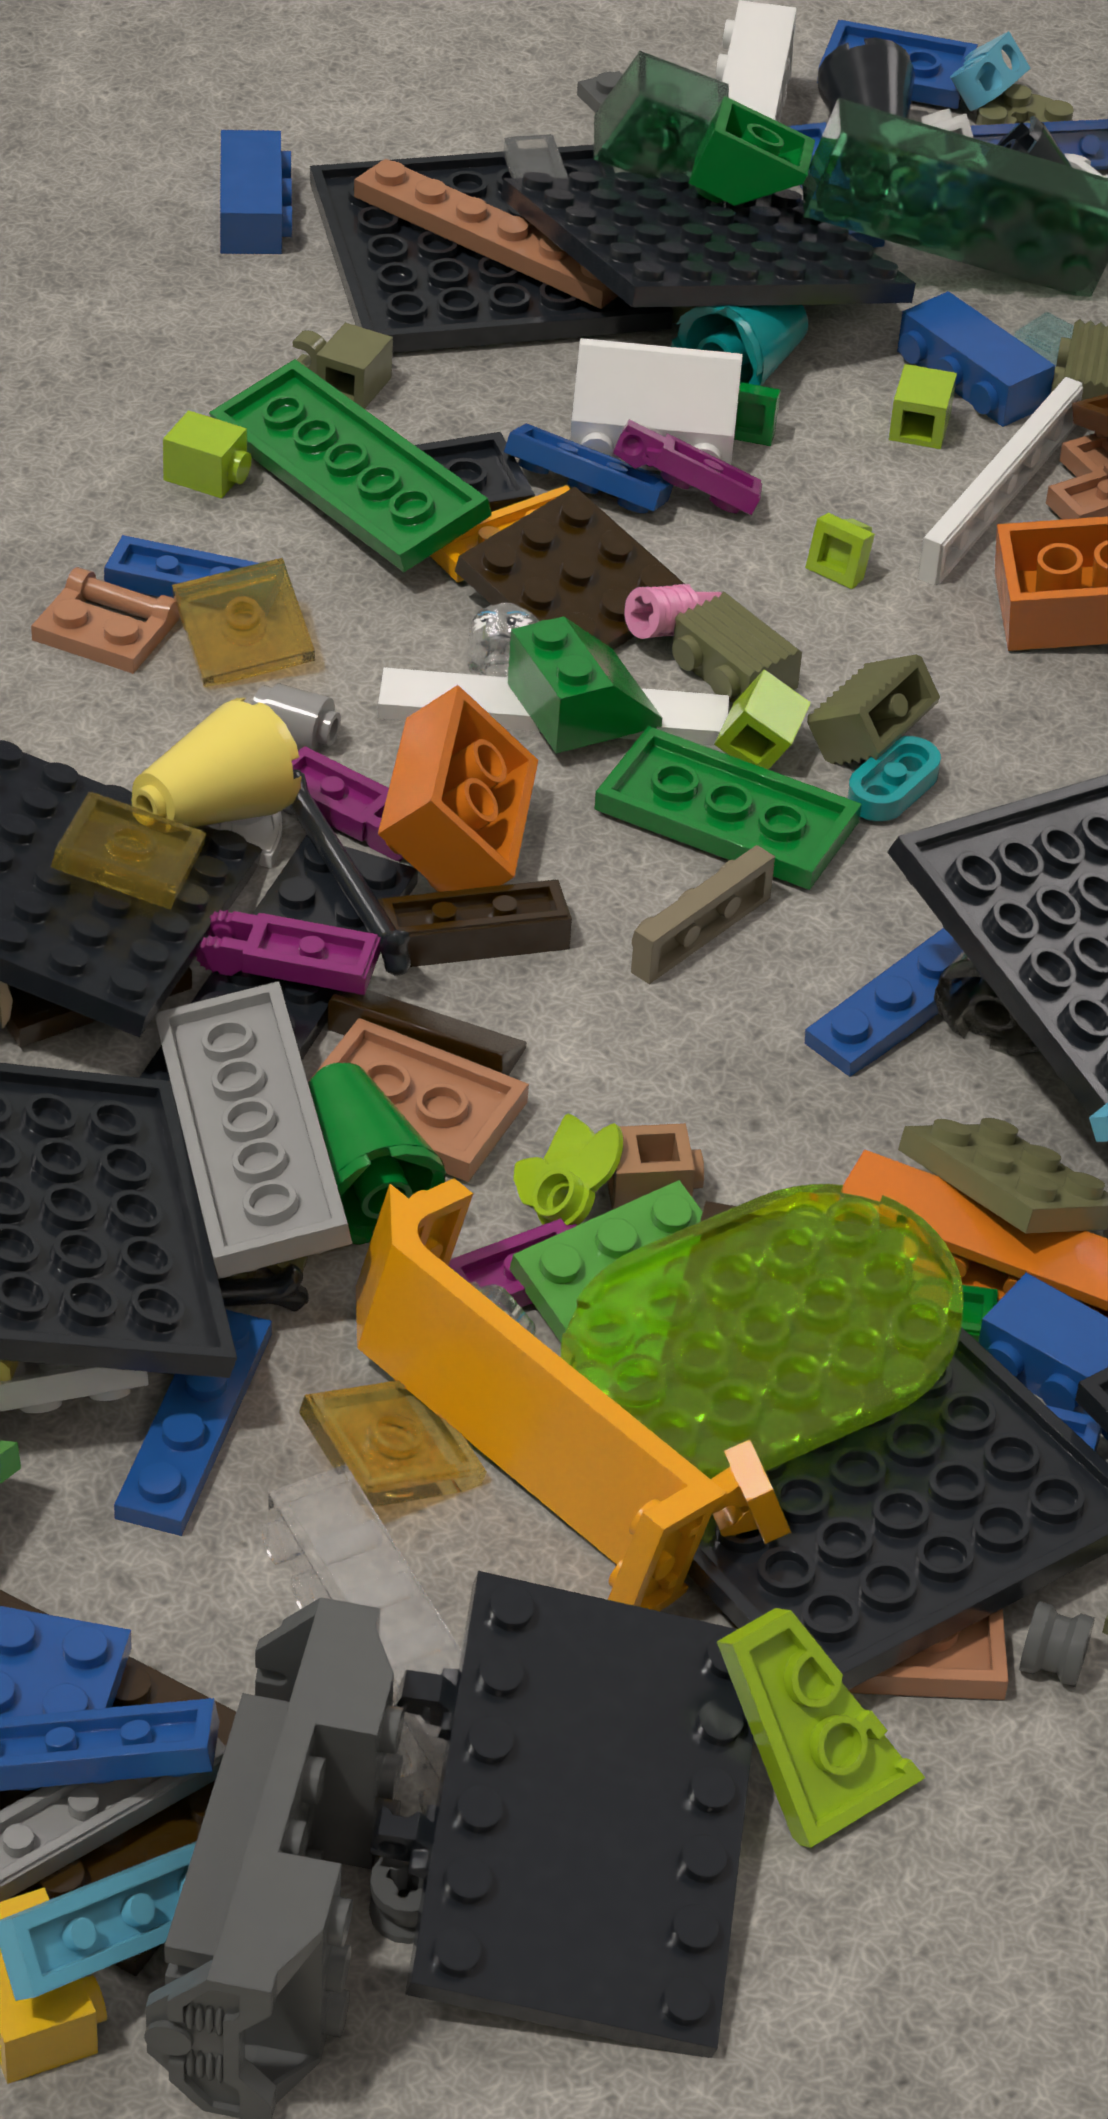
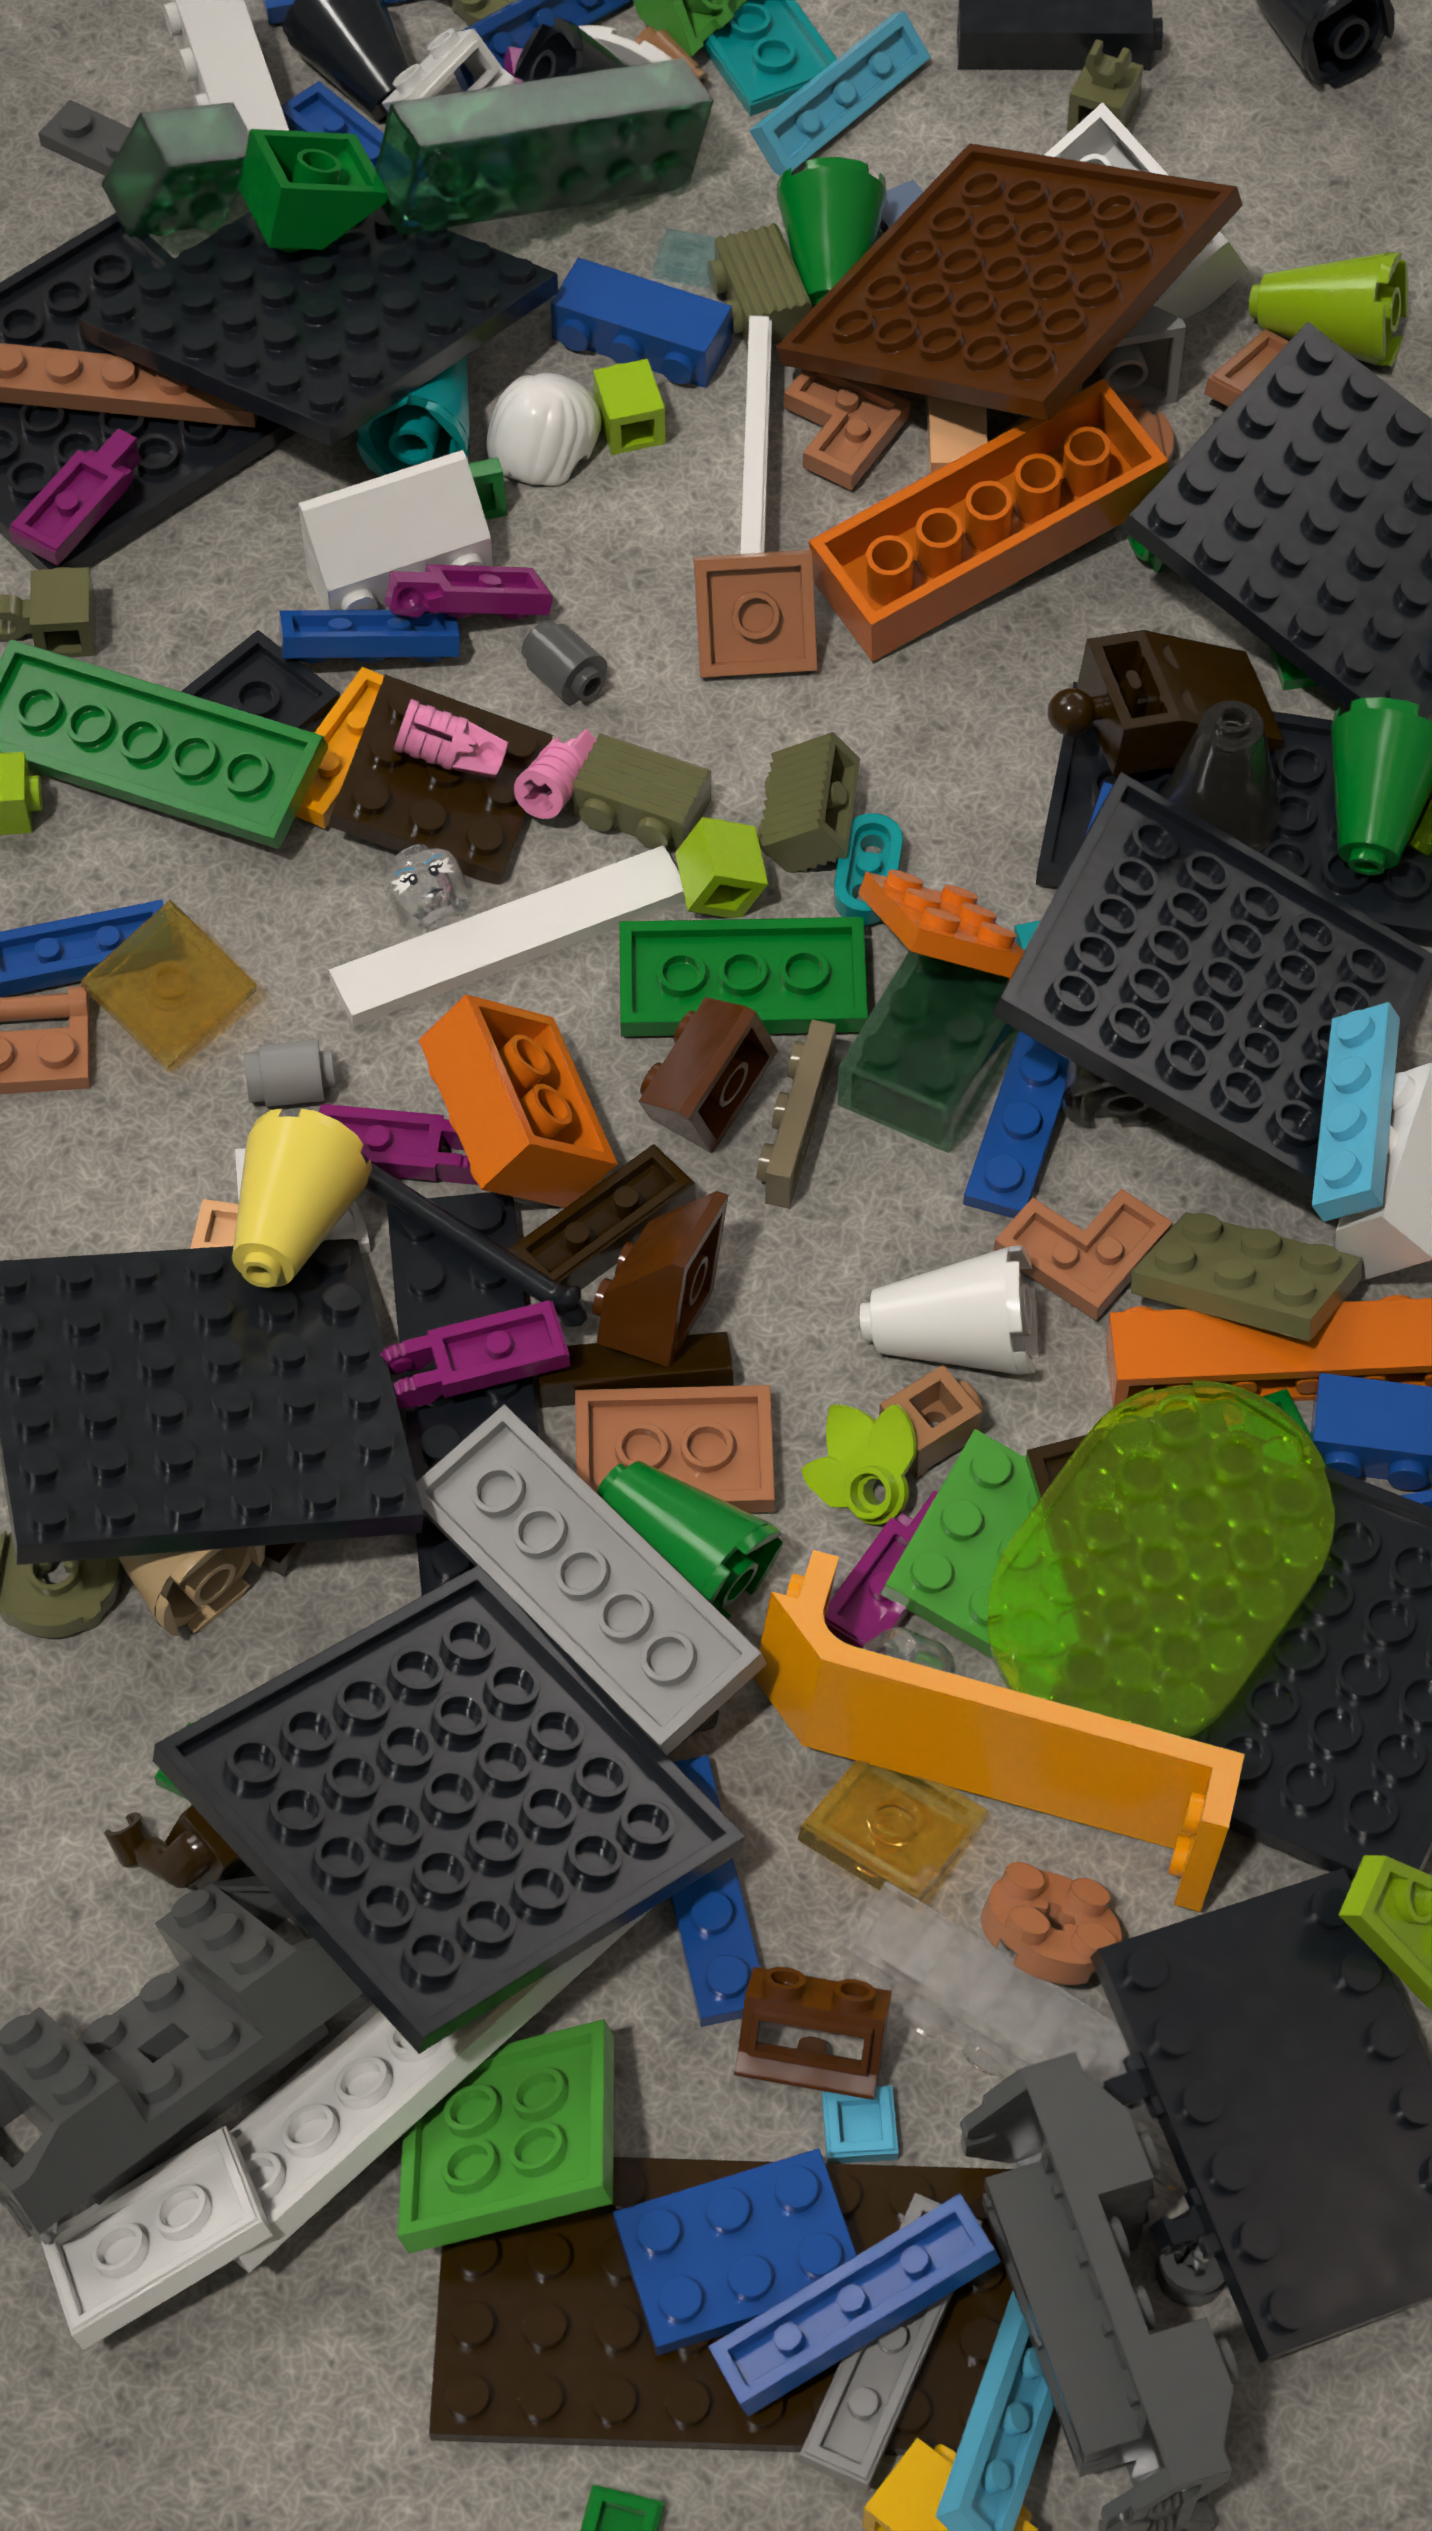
camera: 25 degrees left, 15 degrees up
clear yellow plate [51,792,206,910] -> none
clear tile [503,134,568,178] -> none
green slope [507,616,663,754] -> none
light orange tile [711,1440,791,1544] -> none
lime tile [805,513,875,589] -> none
none -> magenta hinge [9,428,141,566]
none -> bright pink hinge [393,699,508,778]
none -> white piece [486,373,601,486]
none -> dark grey brick [521,620,607,704]
none -> reddish brown slope [592,1191,729,1367]
none -> reddish brown slope [638,997,778,1153]
none -> nougat plate [693,550,817,678]
none -> reddish brown window [734,1967,892,2100]
none -> medium azure tile [822,2086,898,2164]
none -> clear green brick [837,950,1019,1153]
none -> orange plate [858,870,1024,978]
none -> white cone [860,1245,1038,1375]
none -> nougat plate [981,1862,1122,1985]
none -> nougat plate [994,1188,1173,1321]

